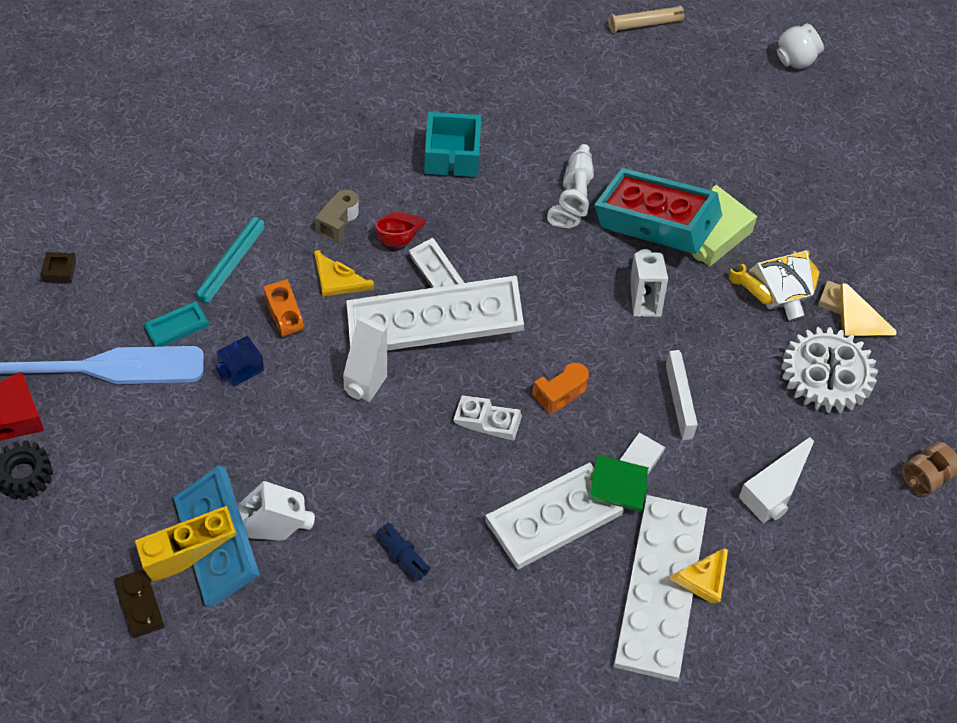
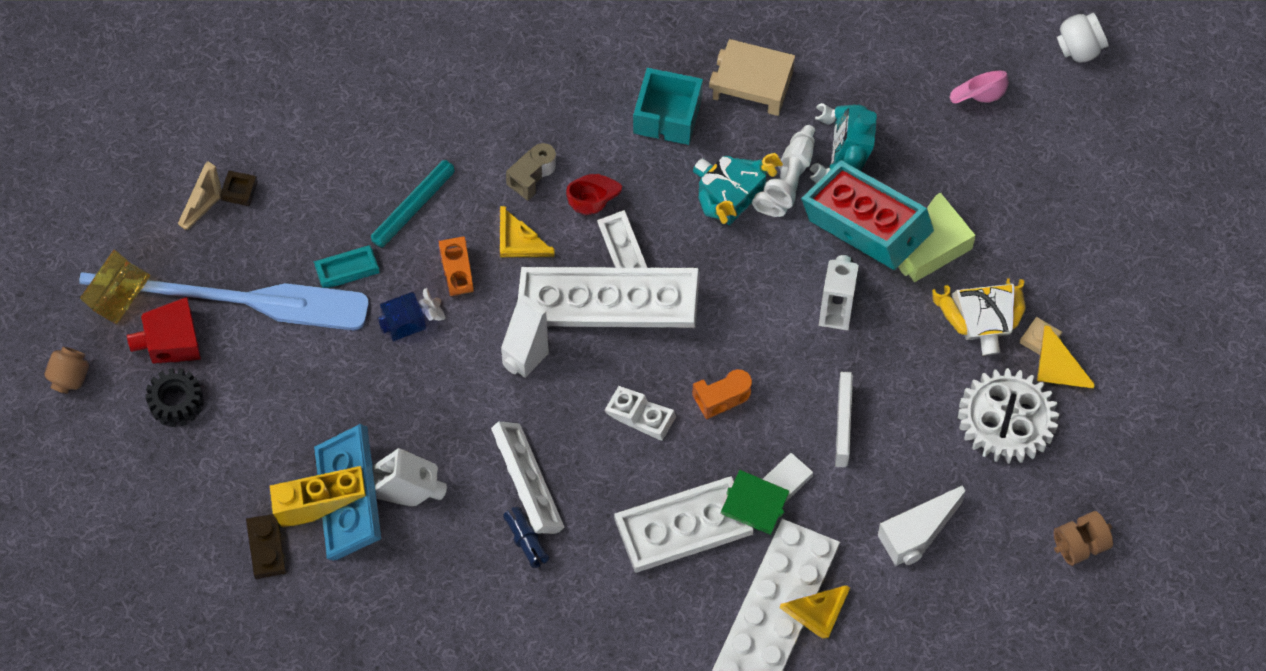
camera: 15 degrees right, 5 degrees up
none -> tan tile [178,161,222,230]
none -> white plant [418,288,445,321]
none -> white plate [491,421,565,534]
none -> teal torso [693,153,783,226]
none -> tan panel [709,39,795,116]
none -> teal torso [810,103,877,183]
none -> bright pink cap [950,70,1009,103]

